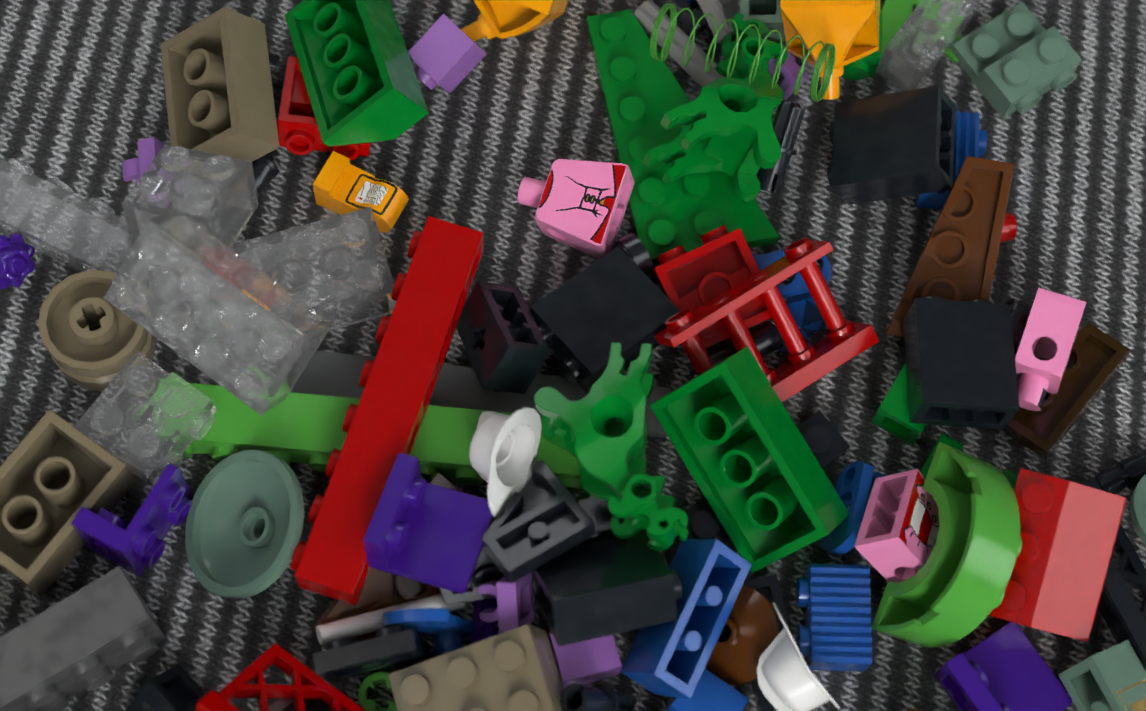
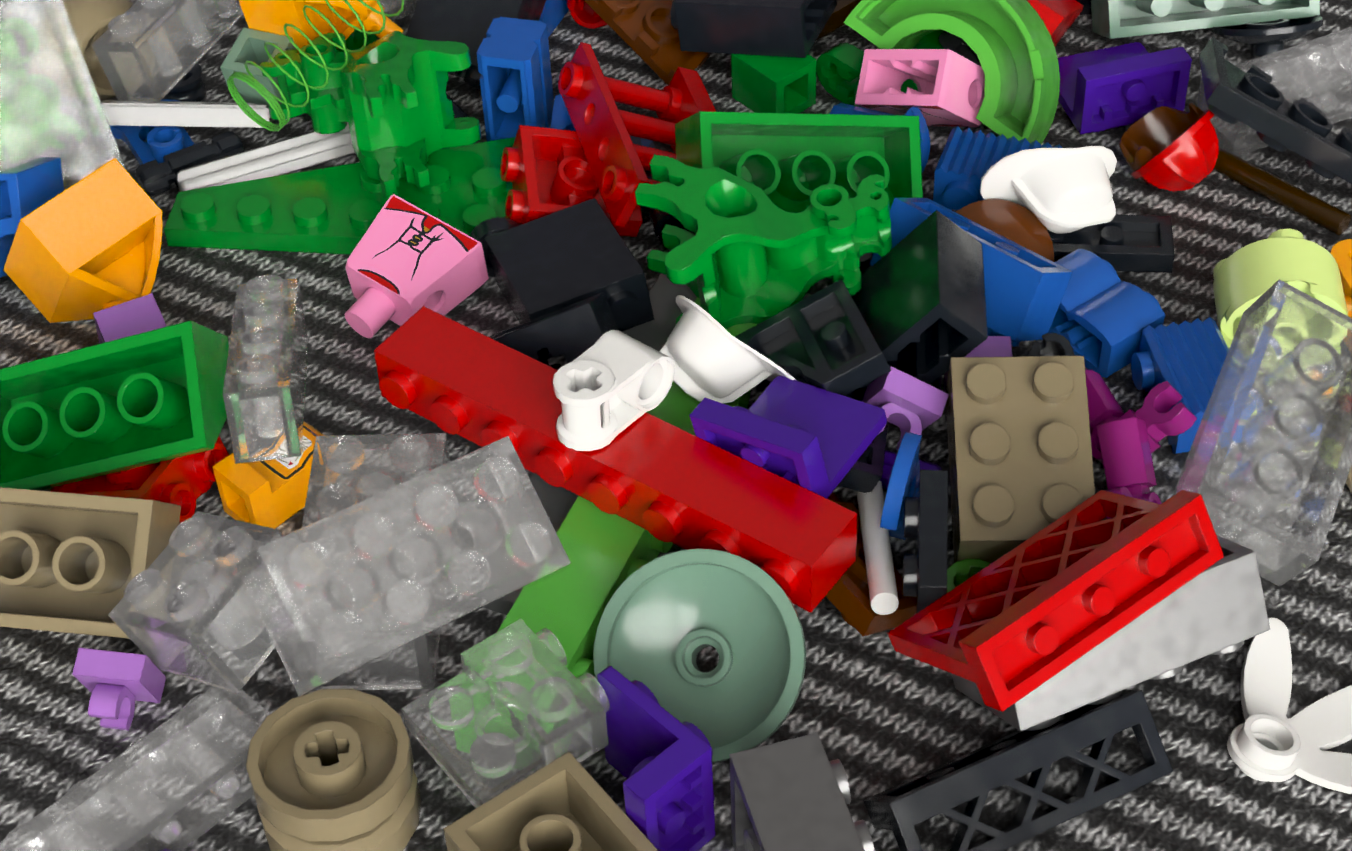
camera: 65 degrees left, 25 degrees down
none -> clear brick [223,275,309,464]
none -> blue brick [476,16,554,141]
none -> white piece [553,330,675,451]

